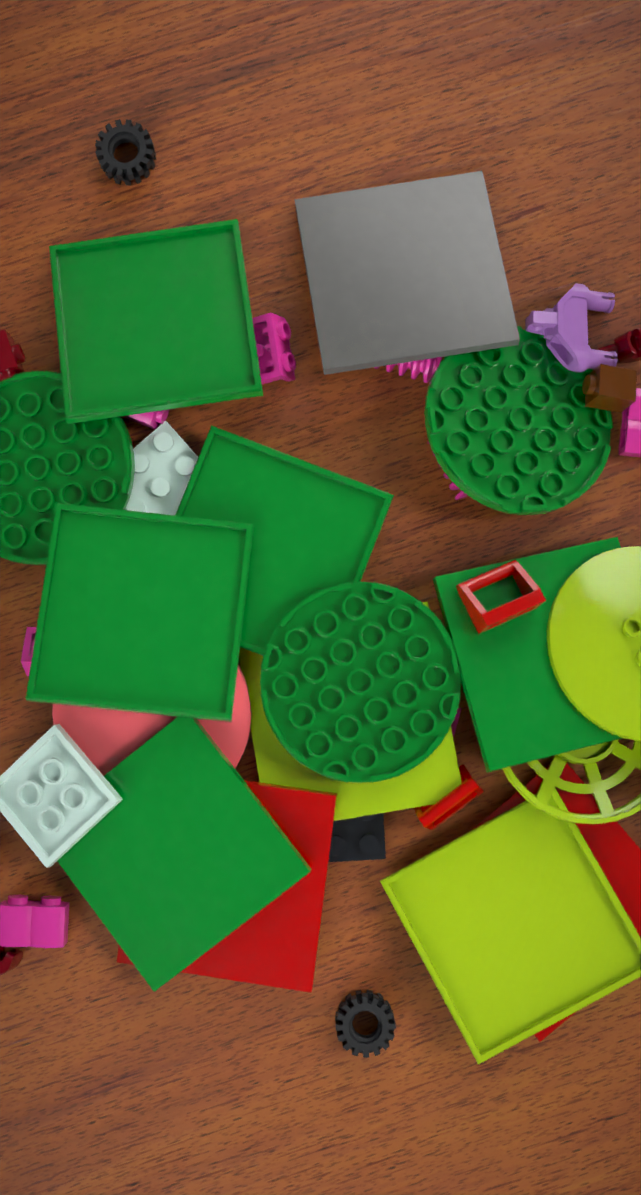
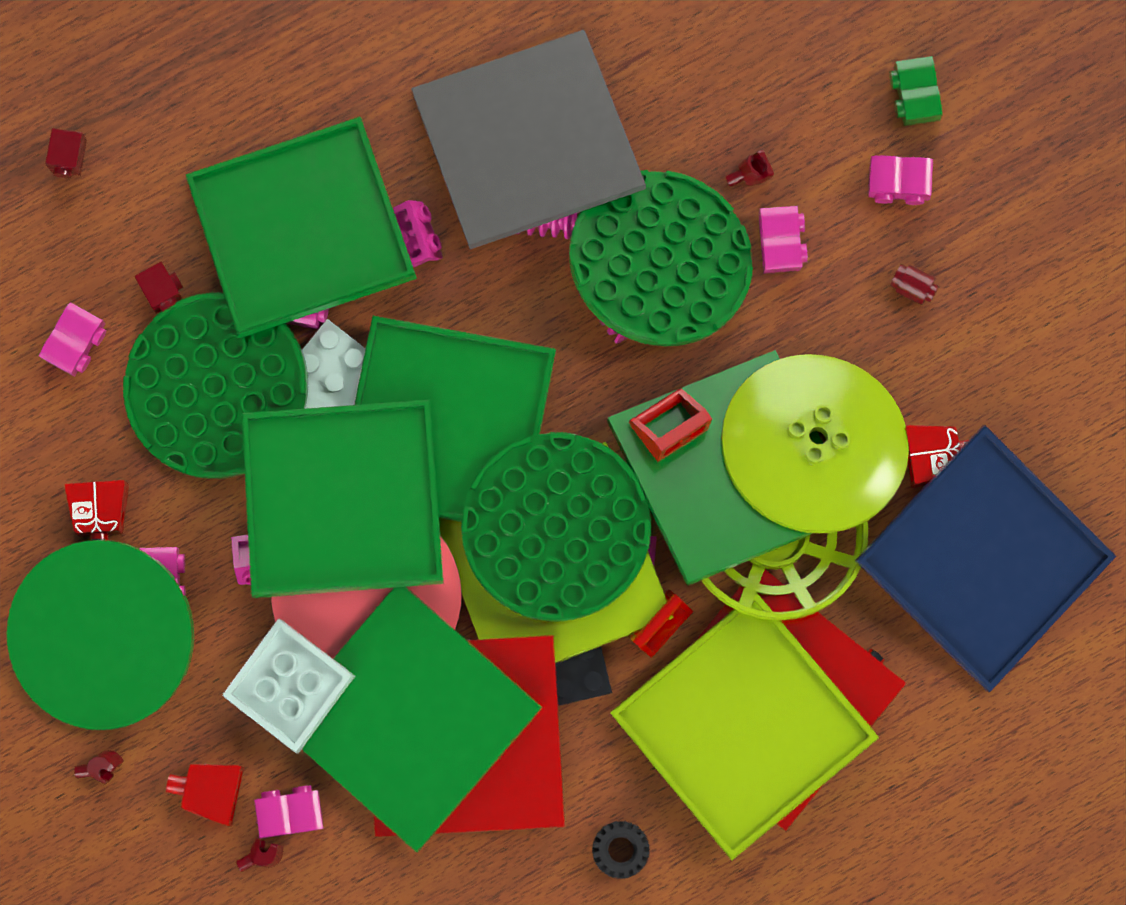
camera: 10 degrees left, 5 degrees down
black tyre [95,119,156,186] -> none
medium lavender connector [525,283,617,373] -> none
reddish brown brick [582,364,637,413] -> none

